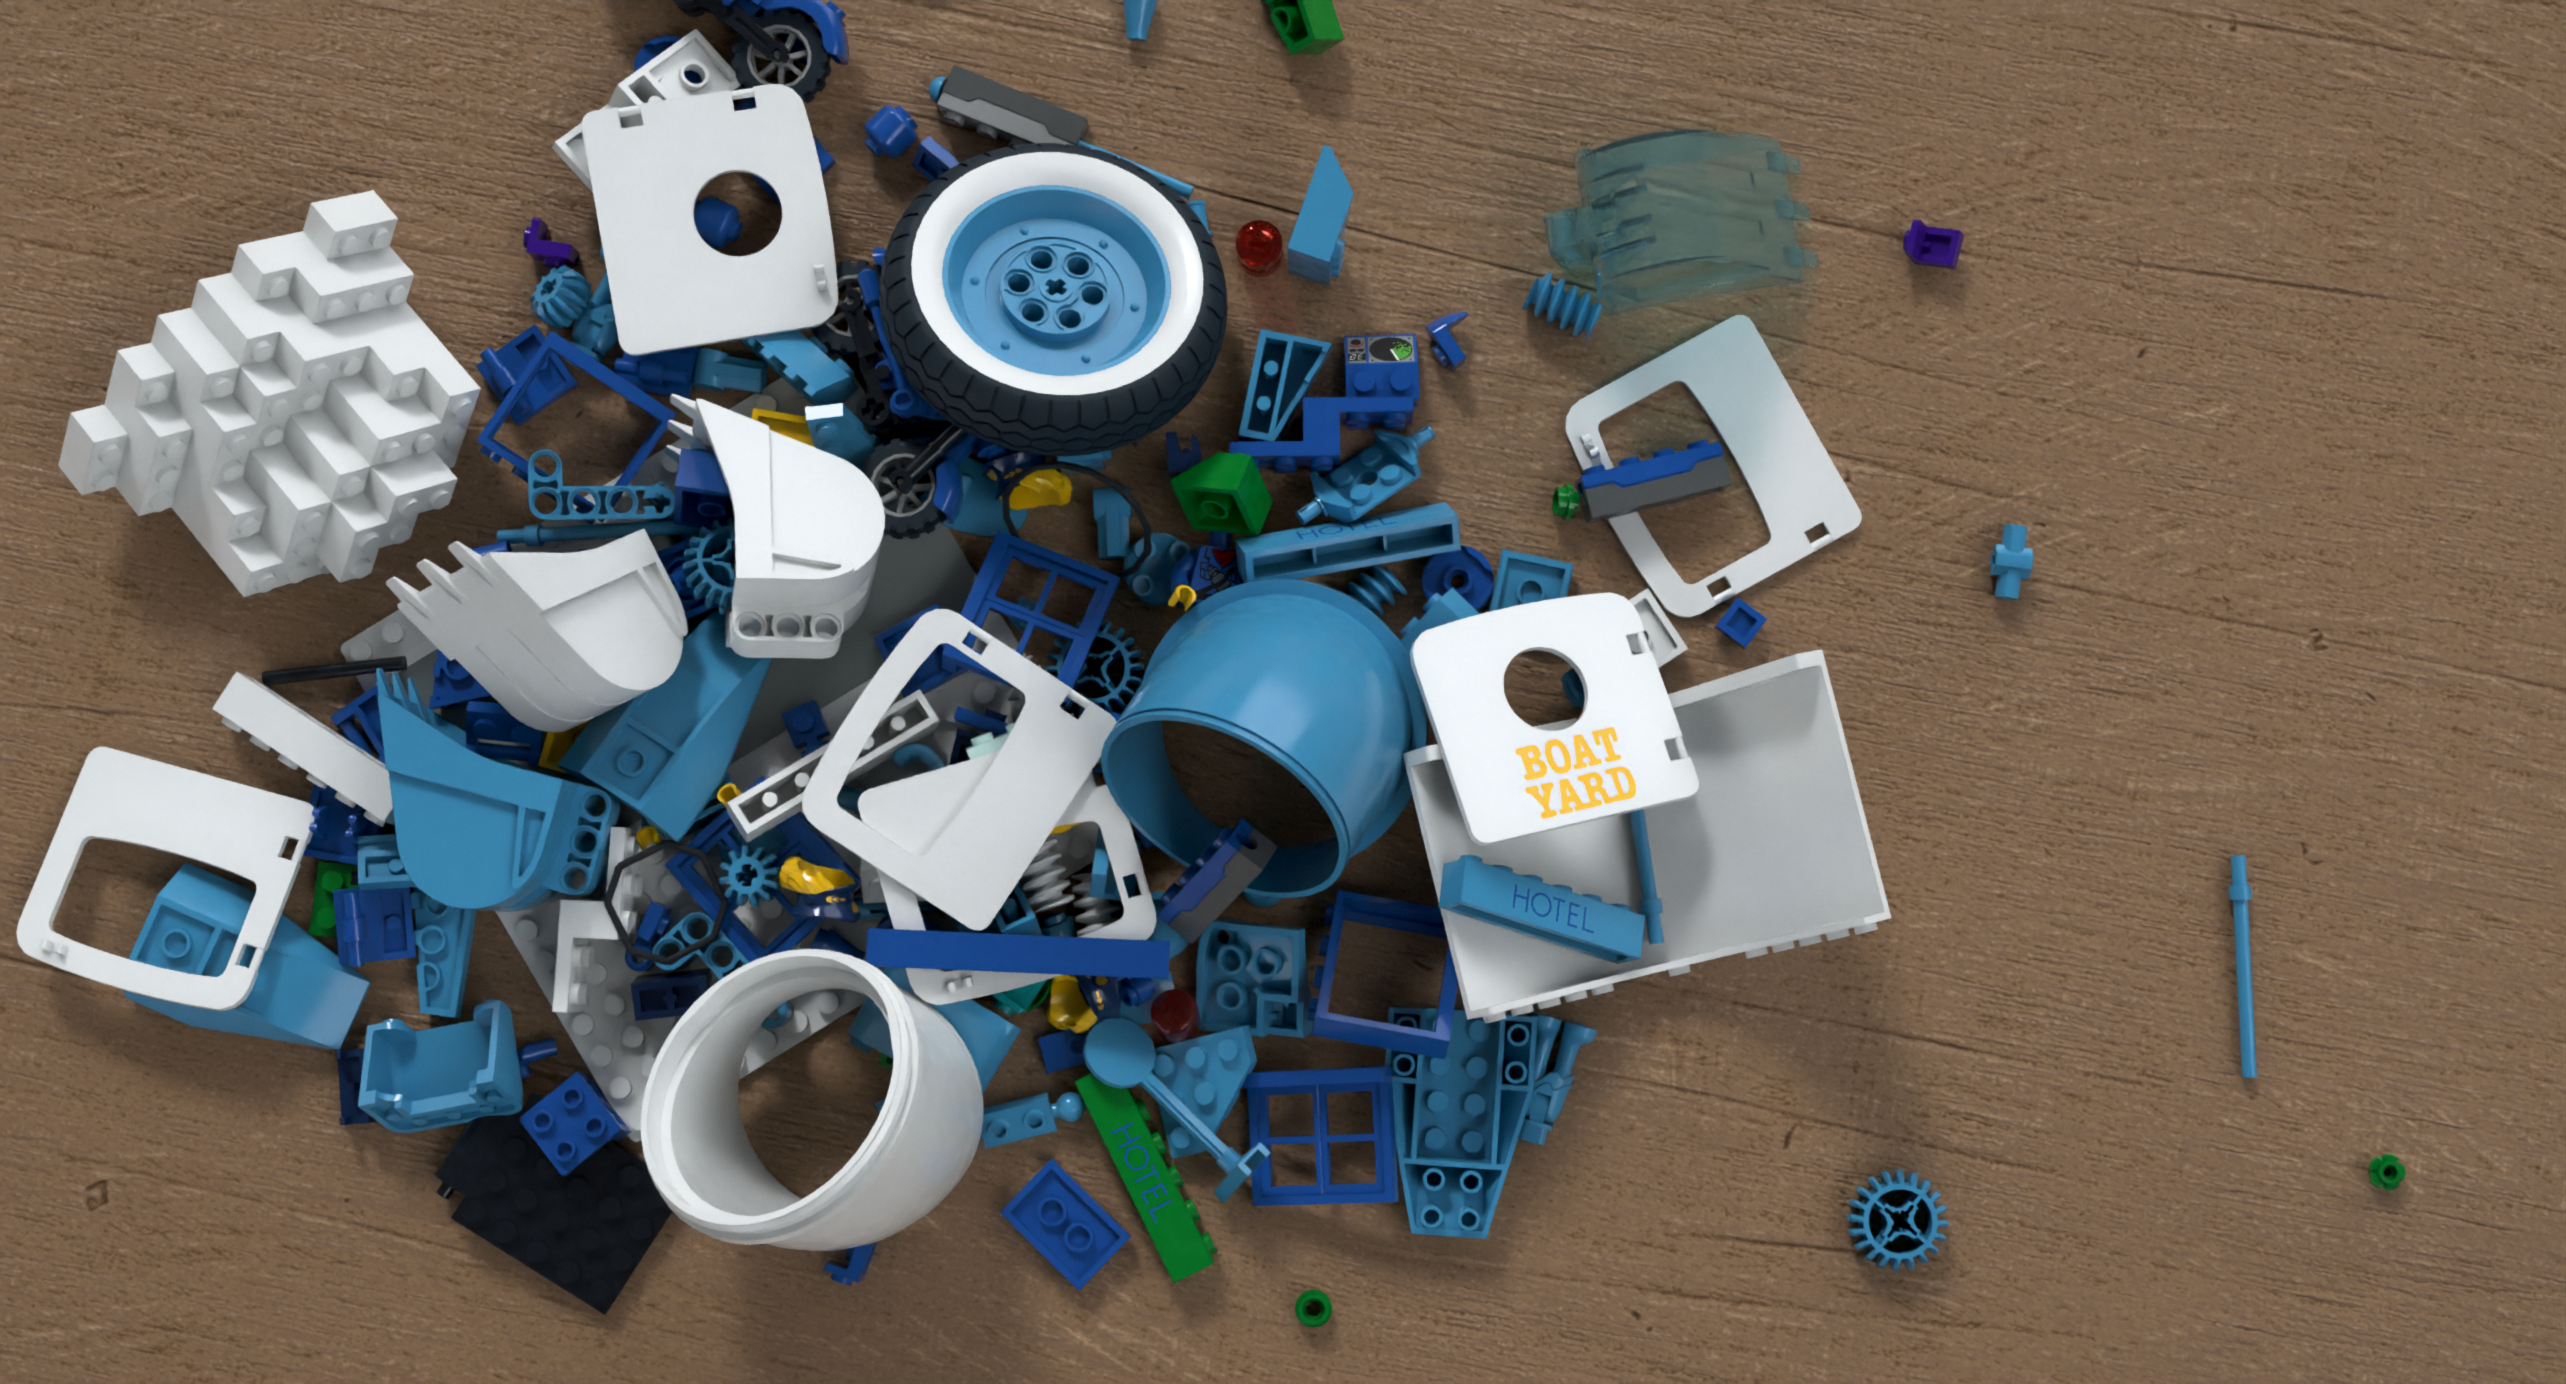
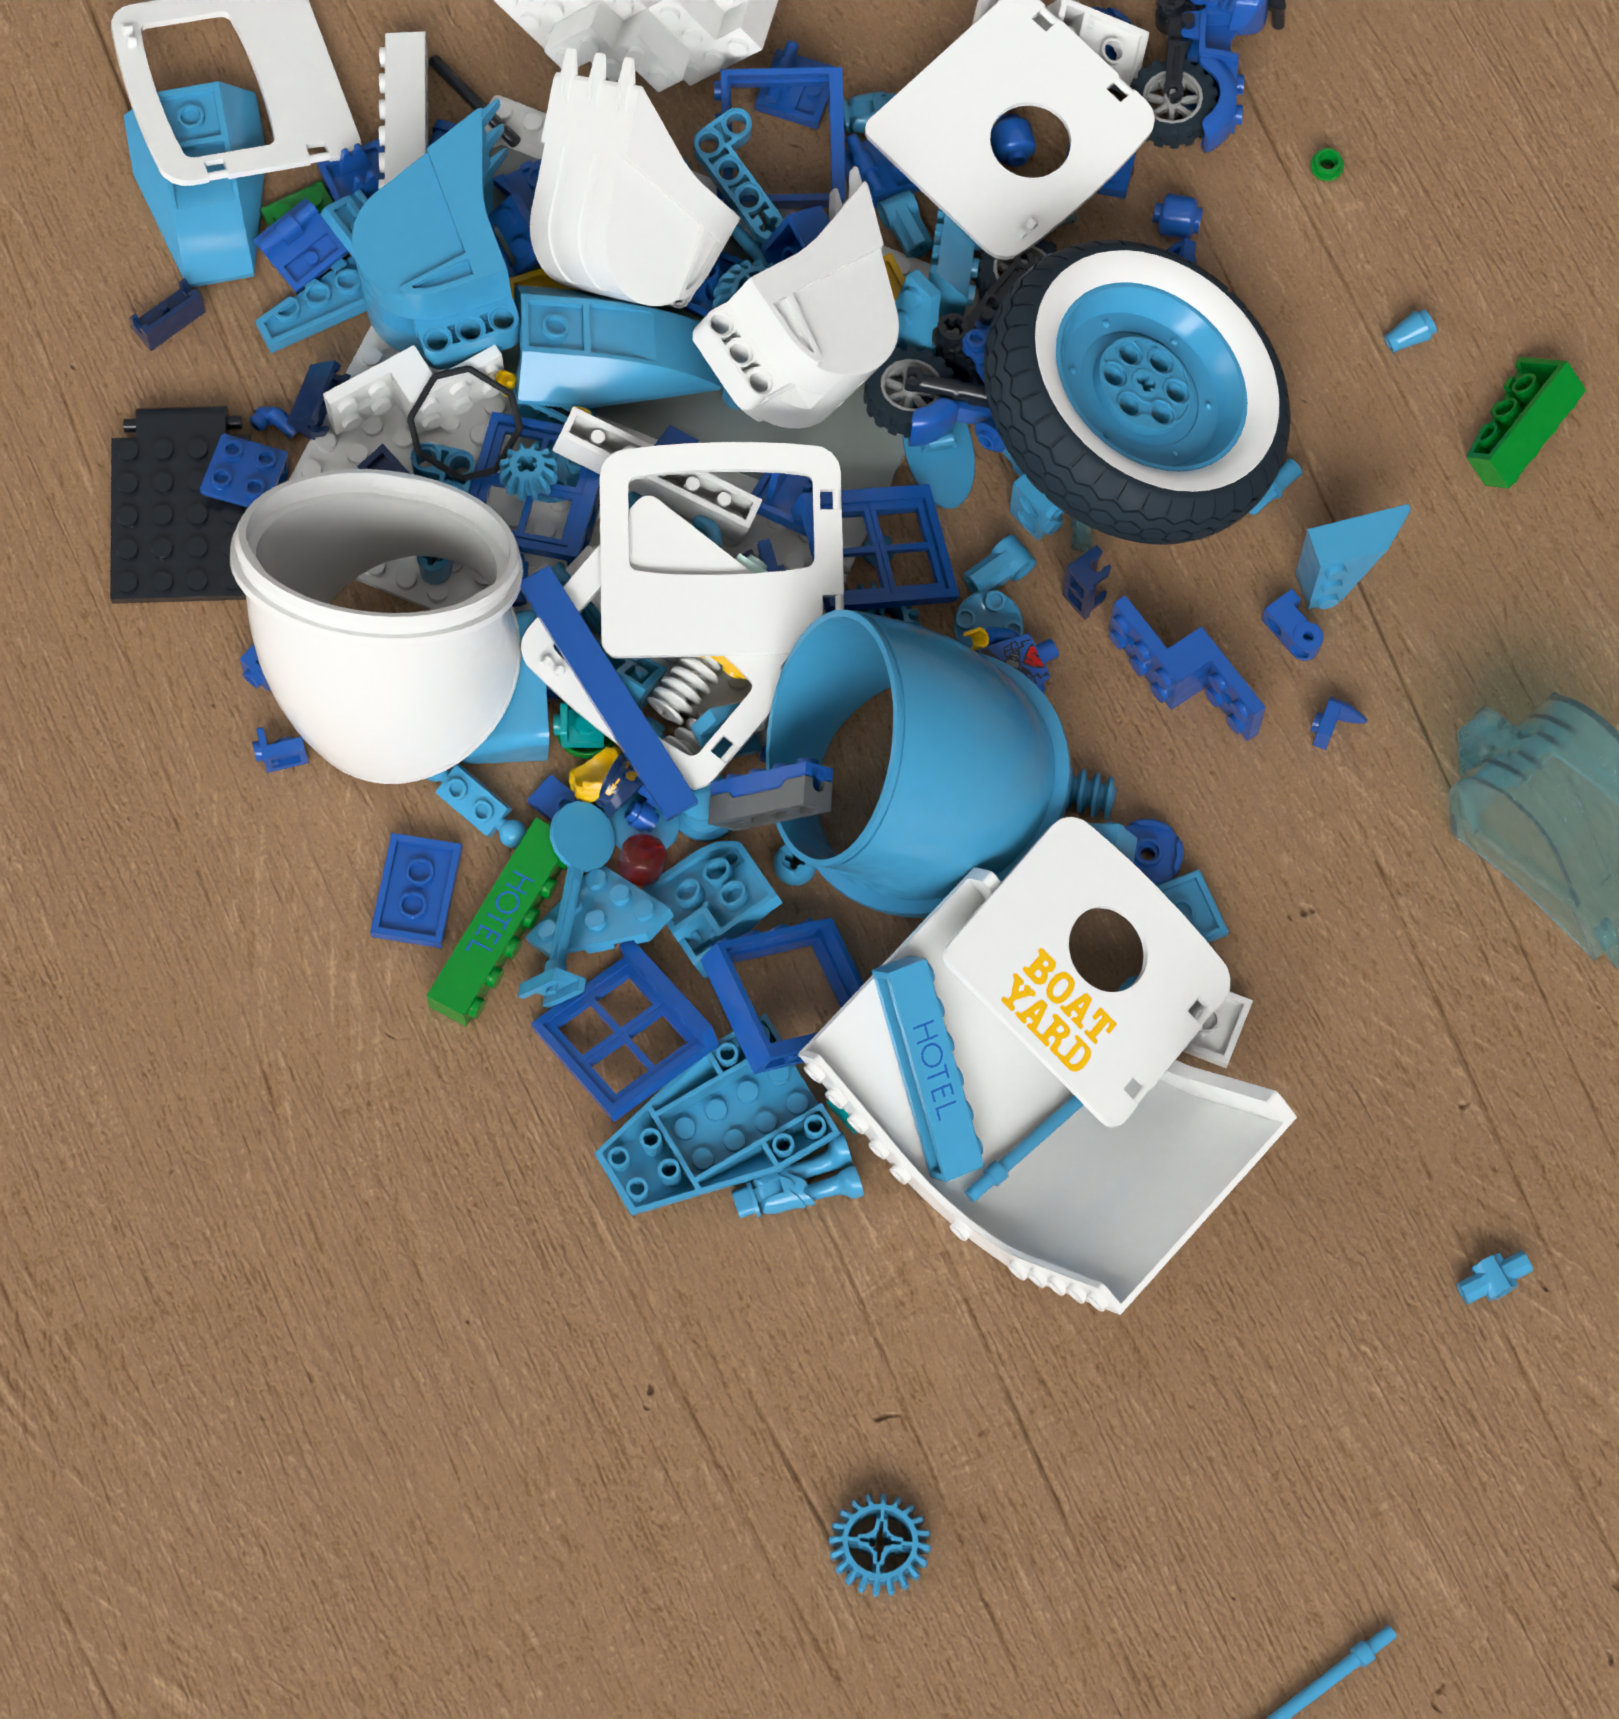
camera: 50 degrees right, 15 degrees down
dark azure windscreen [358,999,524,1133] -> none
dark purple bracket [523,217,579,269] -> none
dark azure gear [530,265,592,330] -> none
blue plate [625,901,672,972] -> none
piece [779,856,861,923] -> none
piece [929,65,1194,200] -> none
piece [982,452,1073,511] -> none
black piece [1002,461,1151,580] -> none
green slope [1170,452,1273,536] -> none
dark azure brick [1234,502,1461,583] -> none
clear red wheel [1235,220,1283,277] -> none
dark azure wedge [1238,329,1332,442] -> none
dark azure plate [1295,425,1436,525] -> none
green plate [1295,1290,1332,1328] -> none
blue slope [1344,334,1419,407] -> none
dark azure piece [1522,272,1604,342] -> none
green plate [1552,484,1580,520] -> none
white door [1565,315,1862,618] -> none
piece [1575,439,1732,524] -> none
blue plate [1714,597,1767,649] -> none
none -> dark blue hinge [287,360,351,440]
none -> blue leg [1261,589,1324,661]

